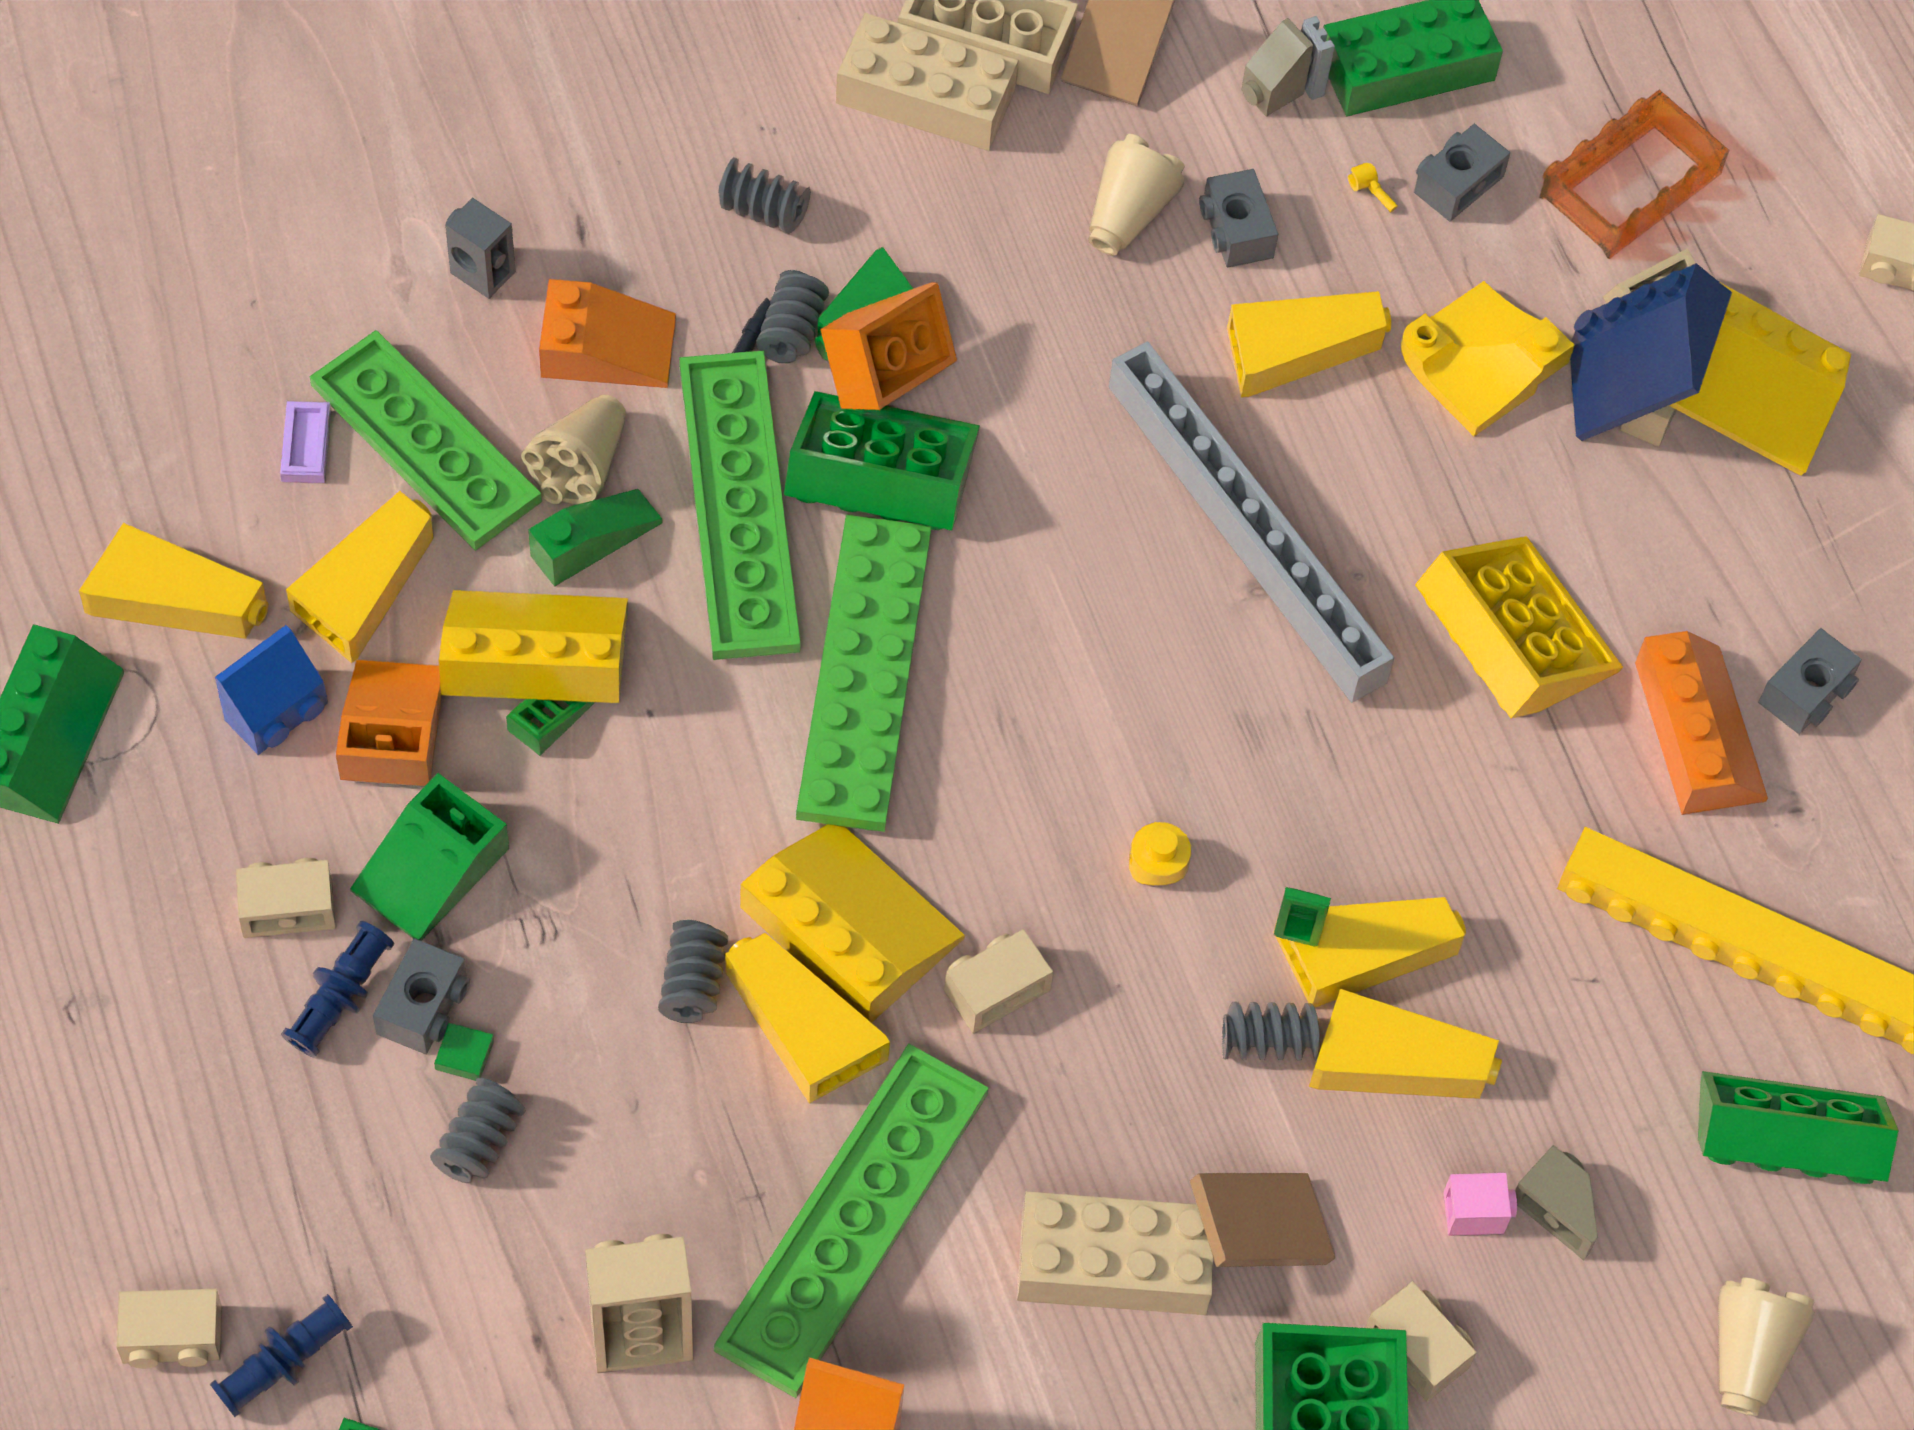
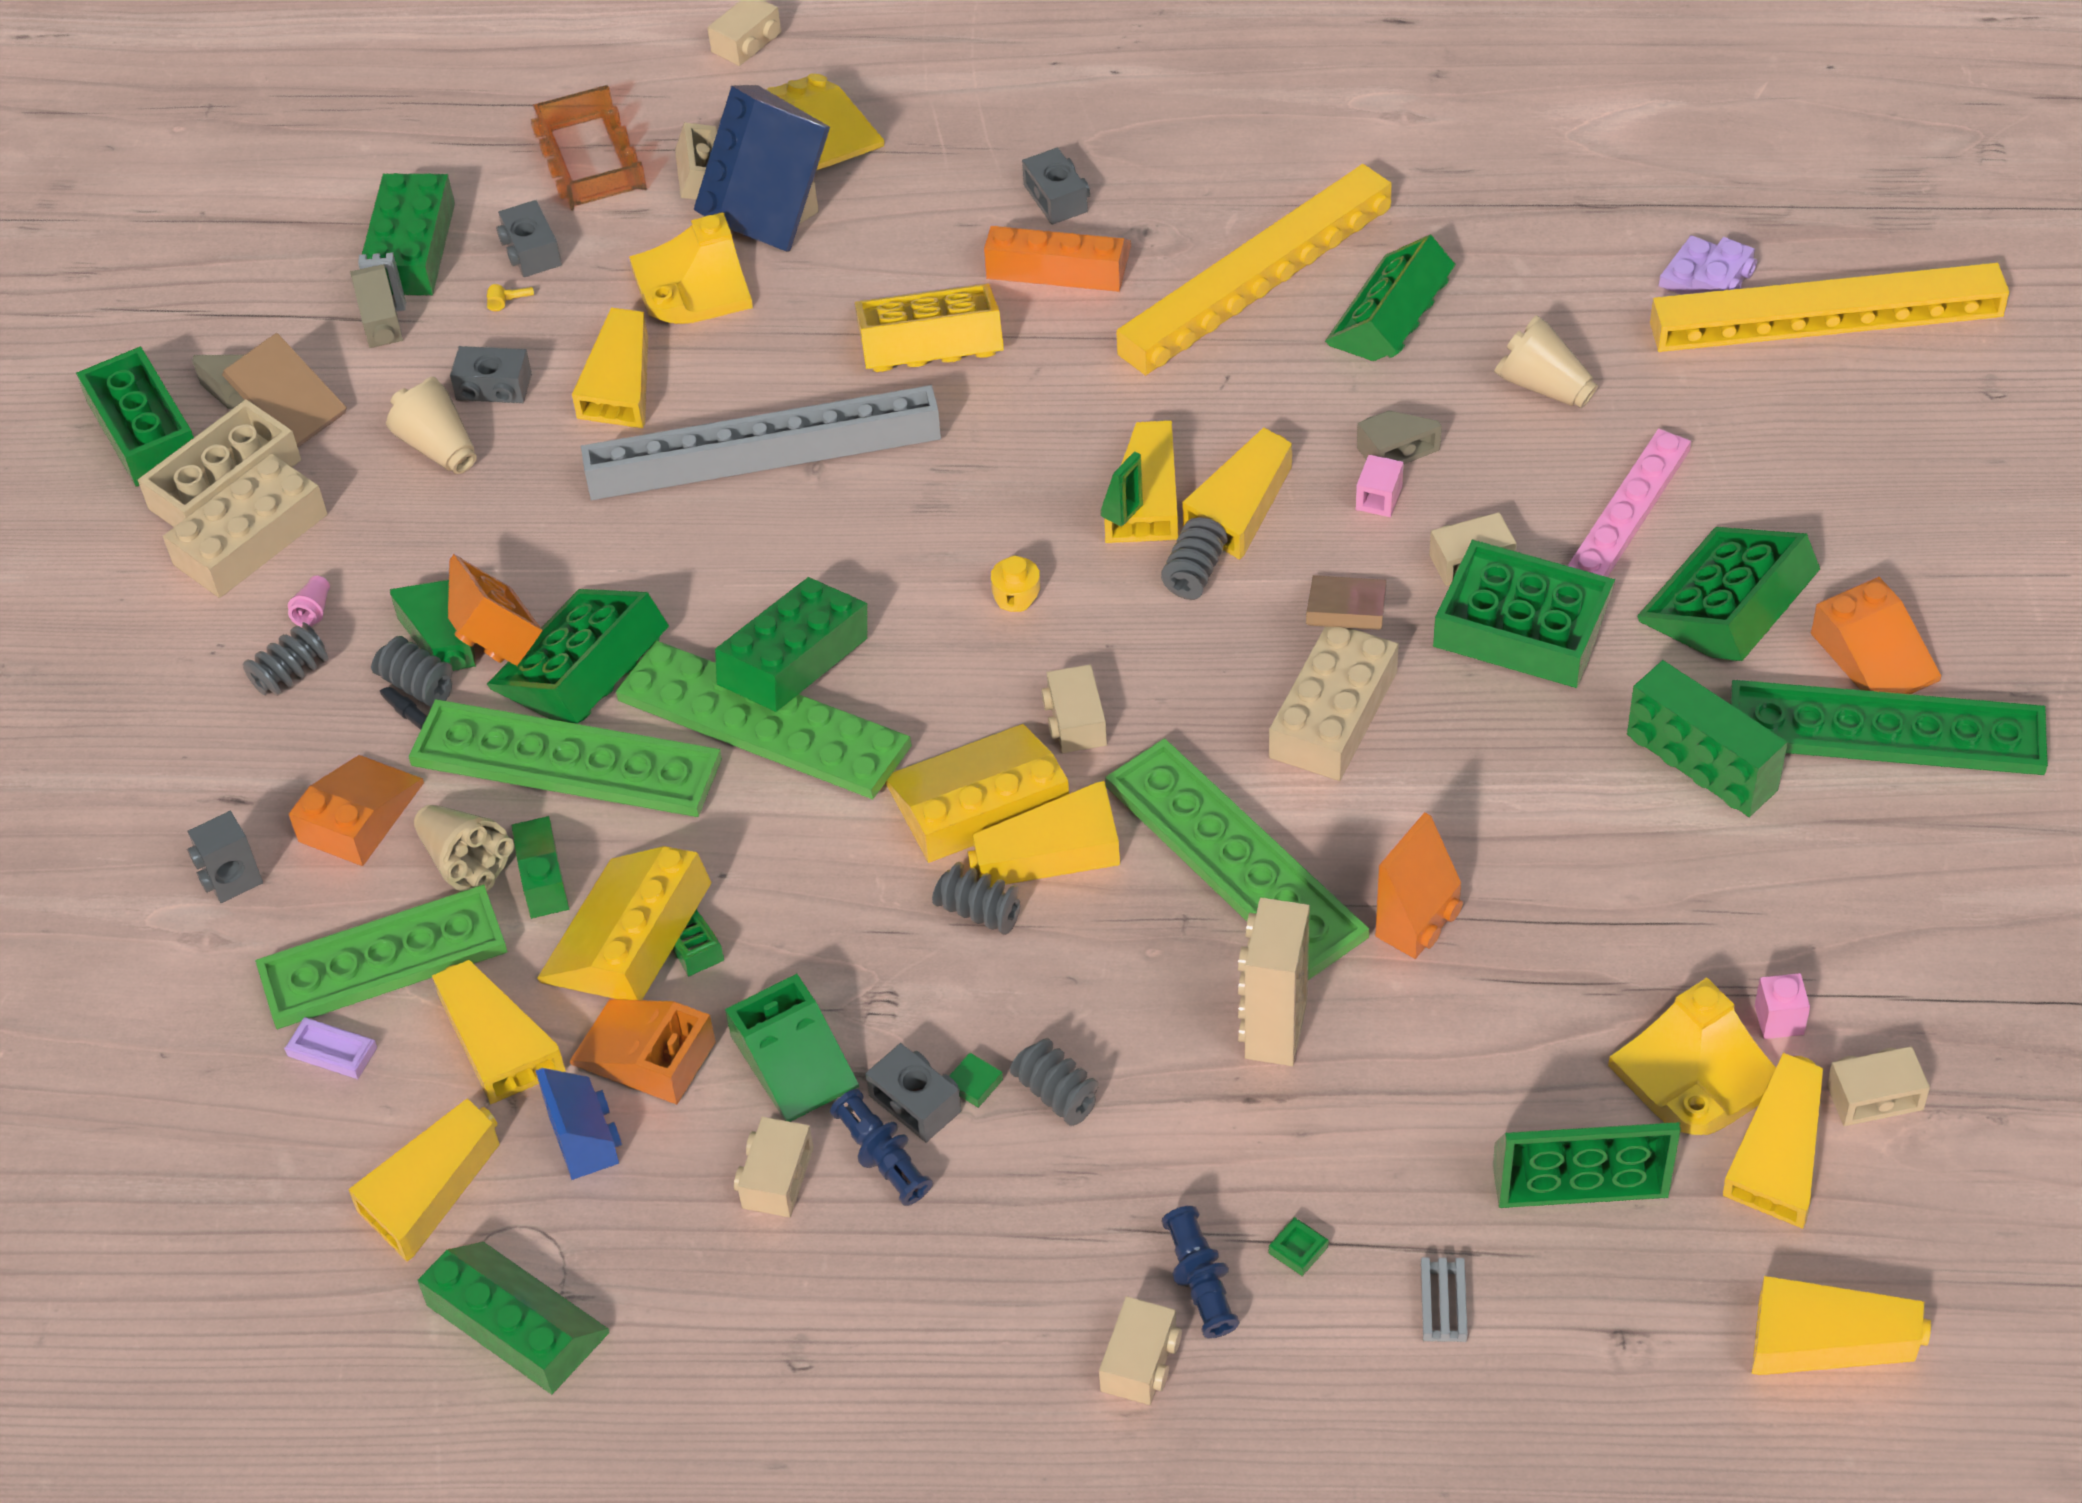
camera: 60 degrees left, 10 degrees down
none -> bright pink cone [288,576,330,627]
none -> green brick [715,577,868,712]

